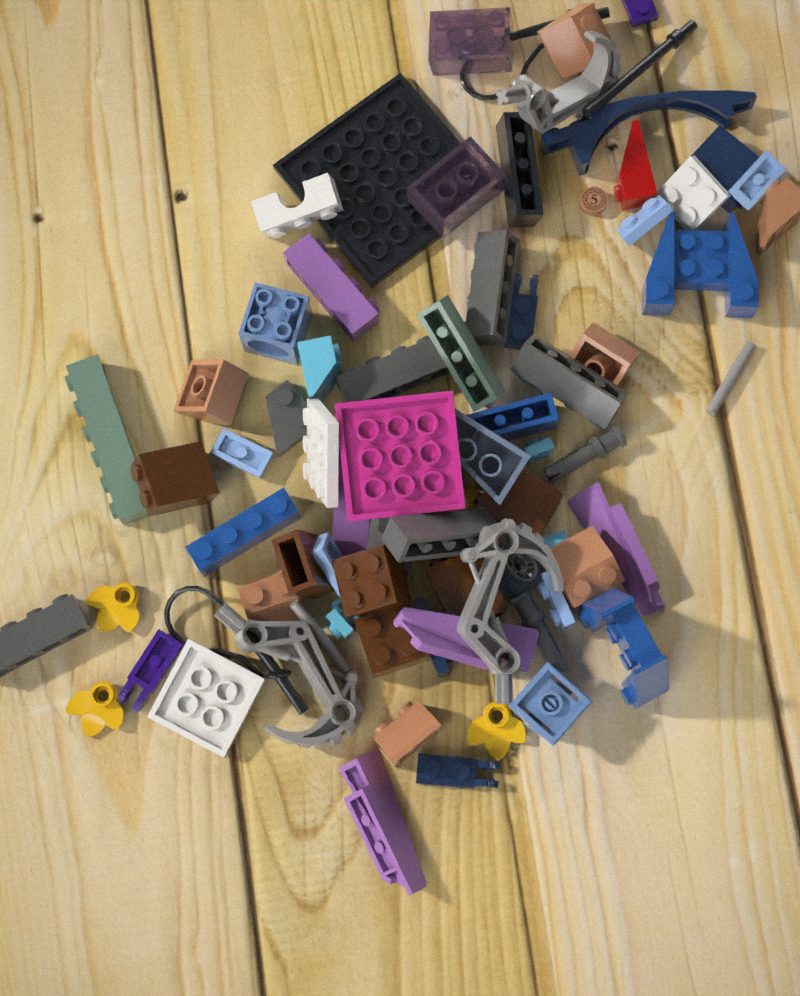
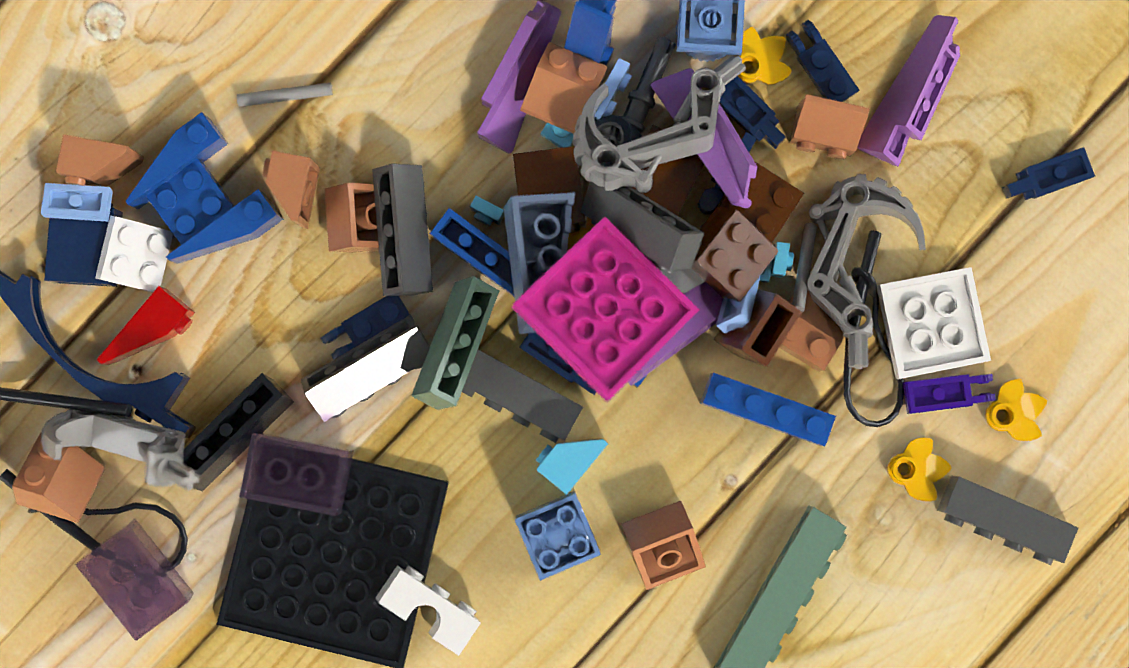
camera: 130 degrees left, 10 degrees up
reddish brown brick [130,441,220,517] -> none
light blue plate [210,428,274,480] -> none
dark grey wing [266,380,307,457] -> none
medium lavender brick [283,233,380,343] -> none
white plate [303,398,339,508] -> none
dark grey pin [543,423,627,484] -> none
nougat tile [580,186,608,216] -> none
light blue plate [616,195,673,246] -> none
none -> nougat slope [263,150,320,229]
none -> dark blue hinge [720,76,786,149]
none -> dark blue hinge [1002,147,1095,200]

